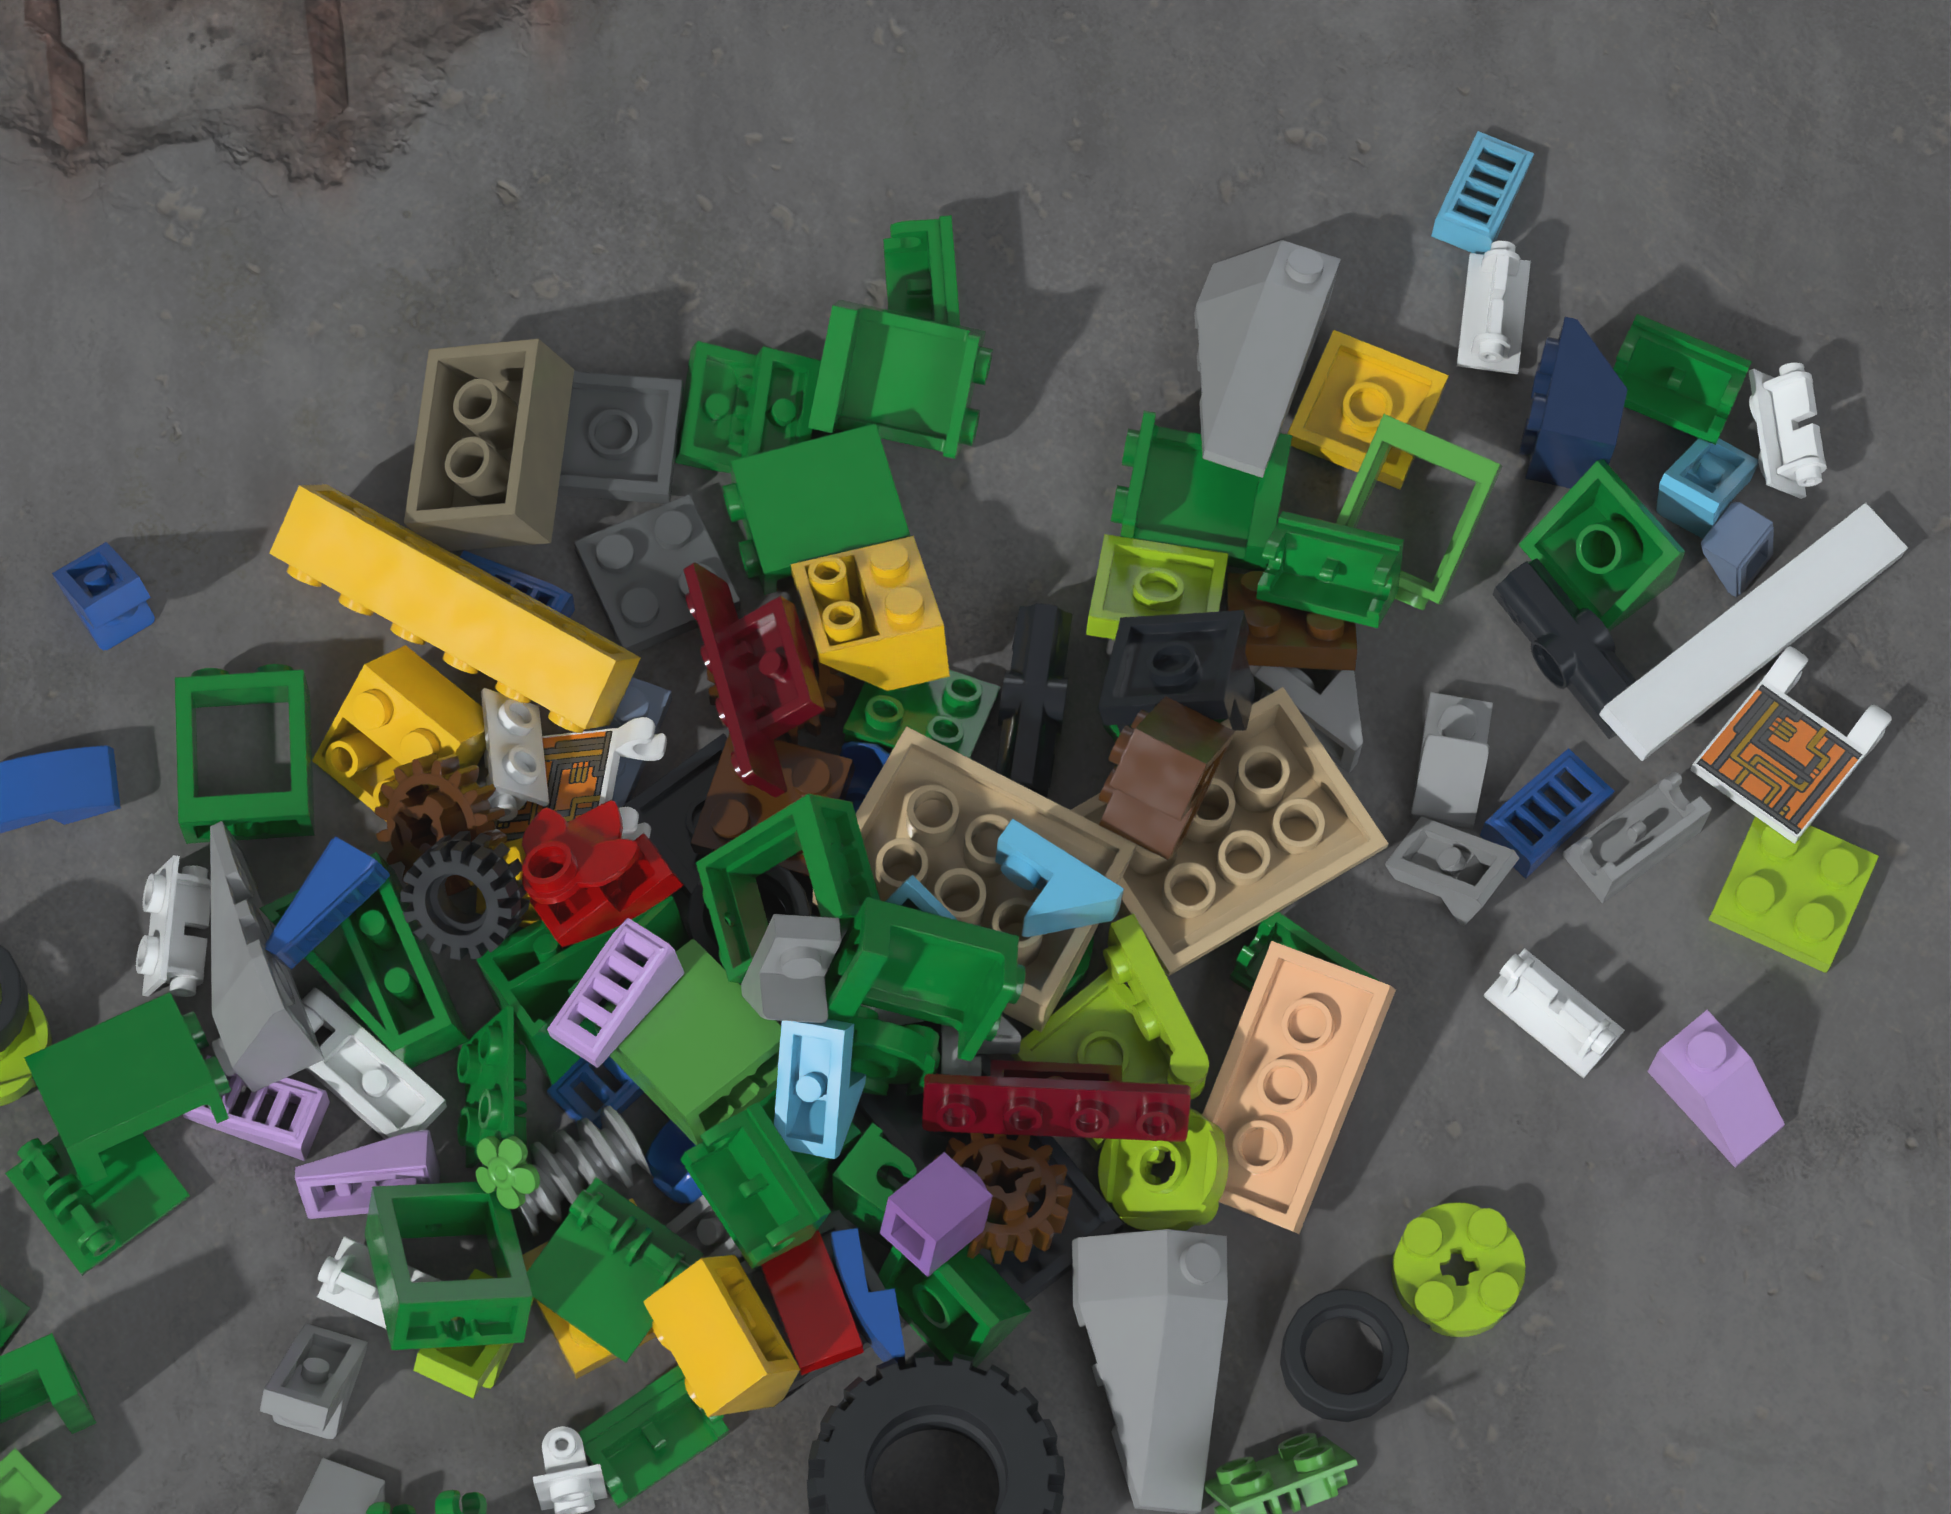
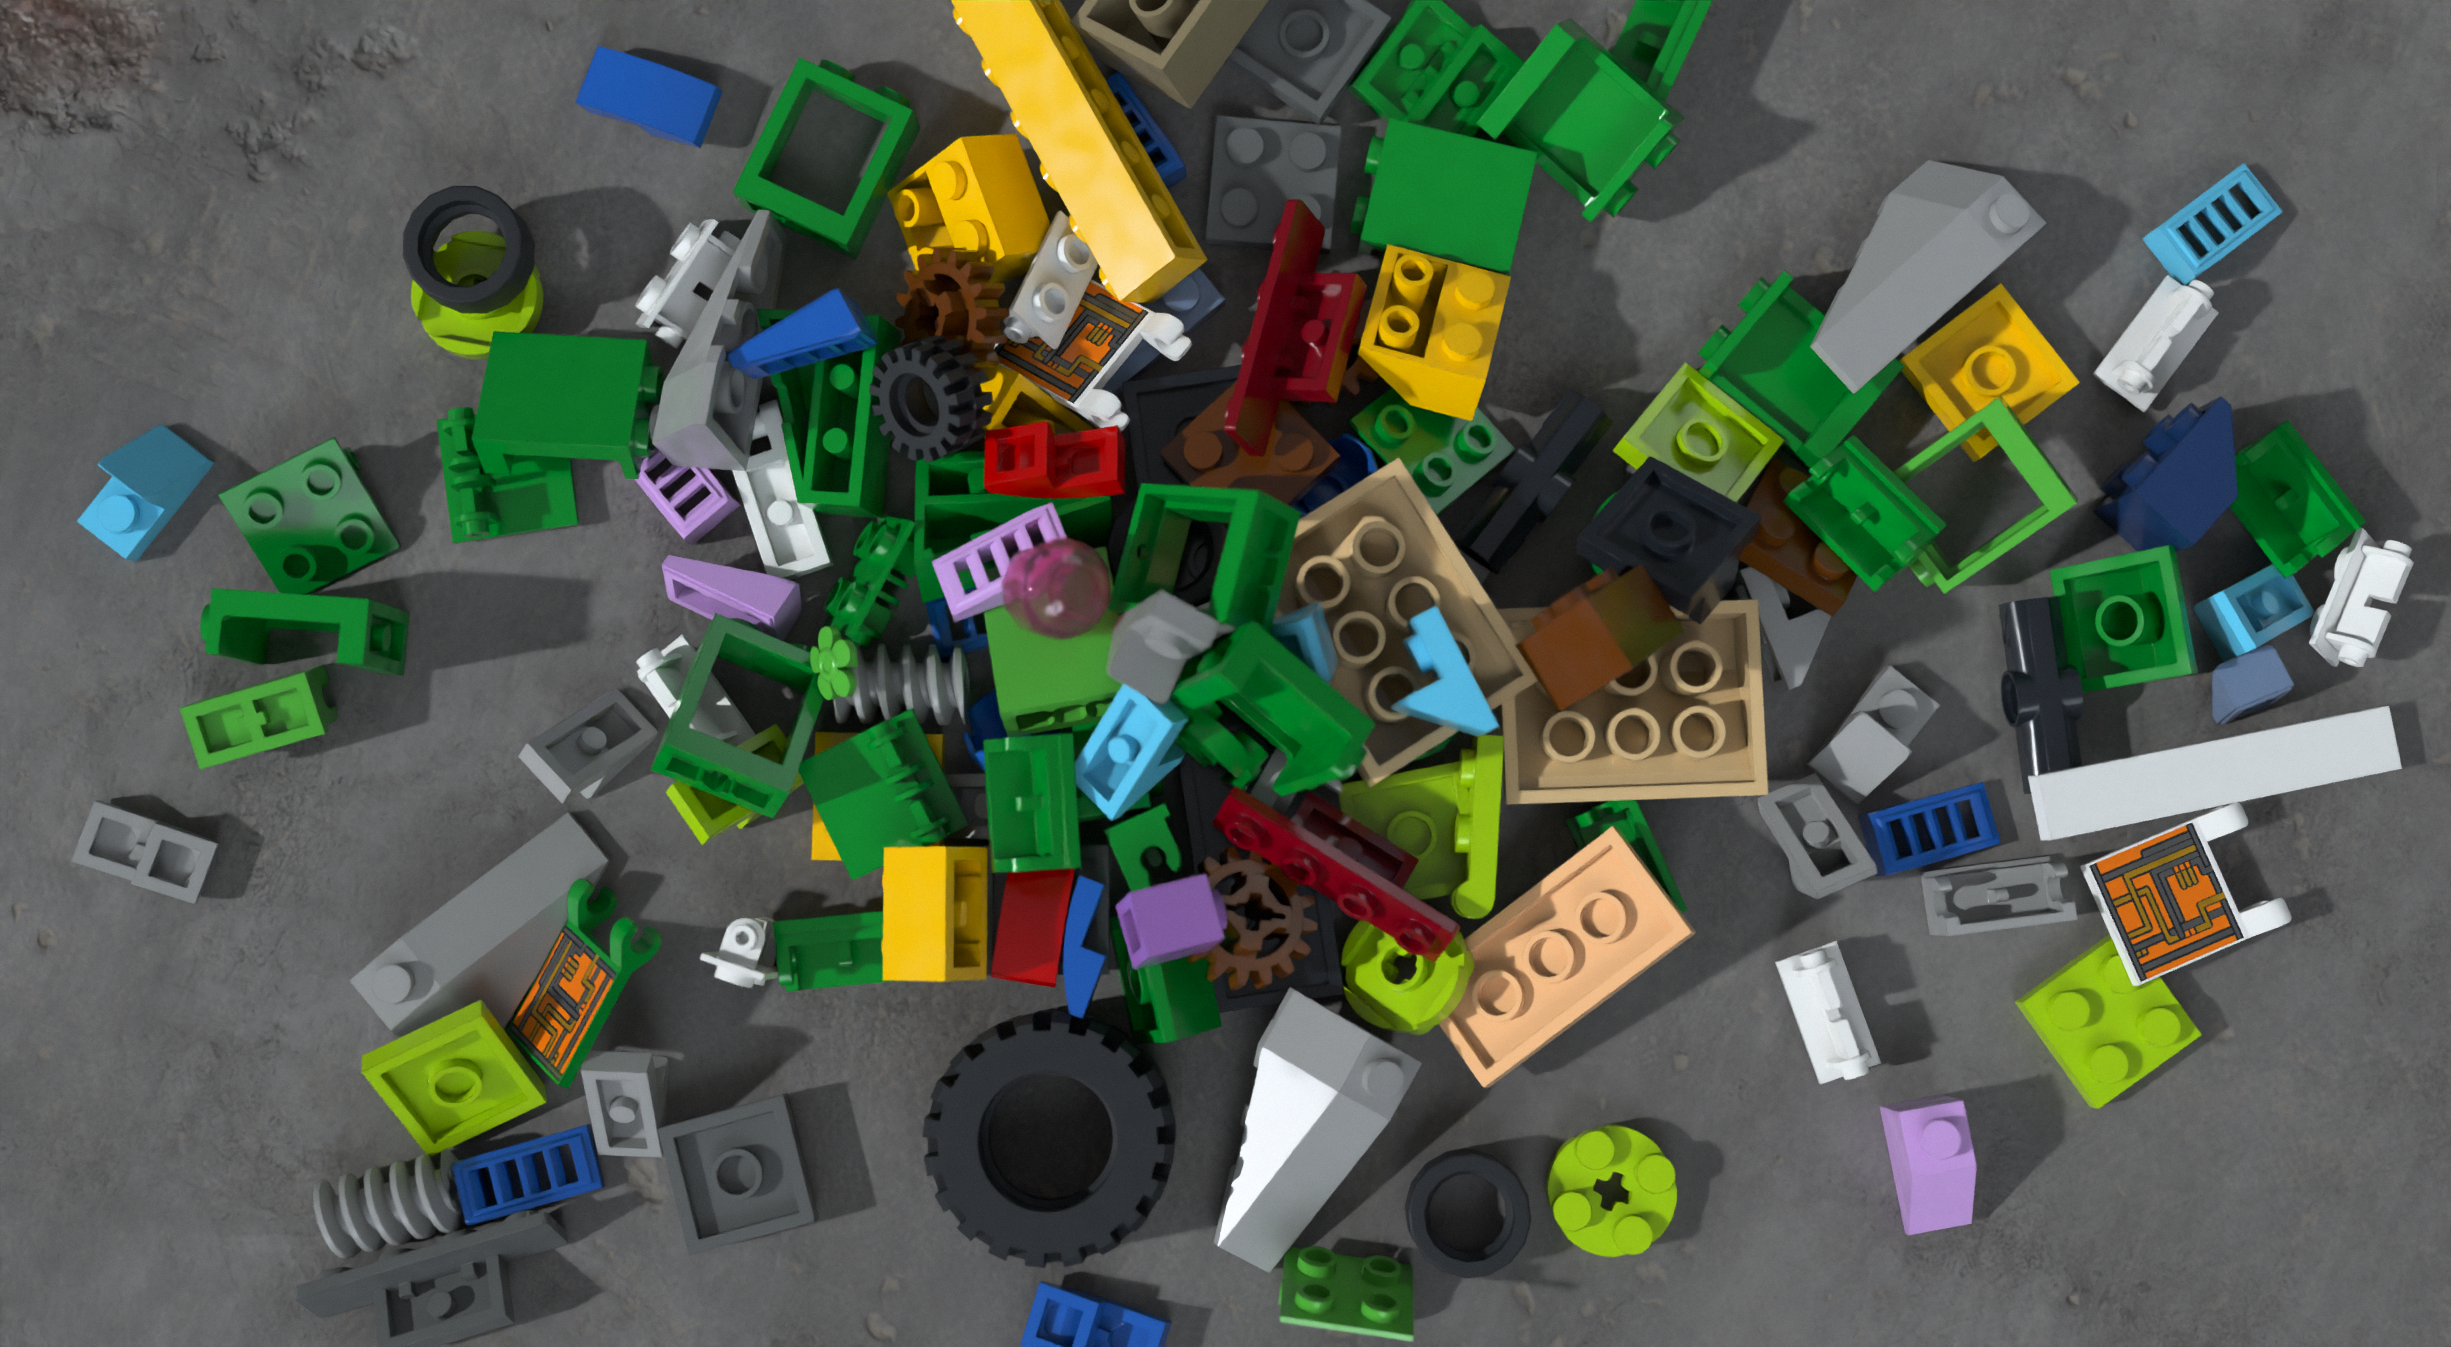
camera: 35 degrees right, 15 degrees up
red plate [522,800,640,904] -> none
none -> clear pink hair [1002,538,1111,640]

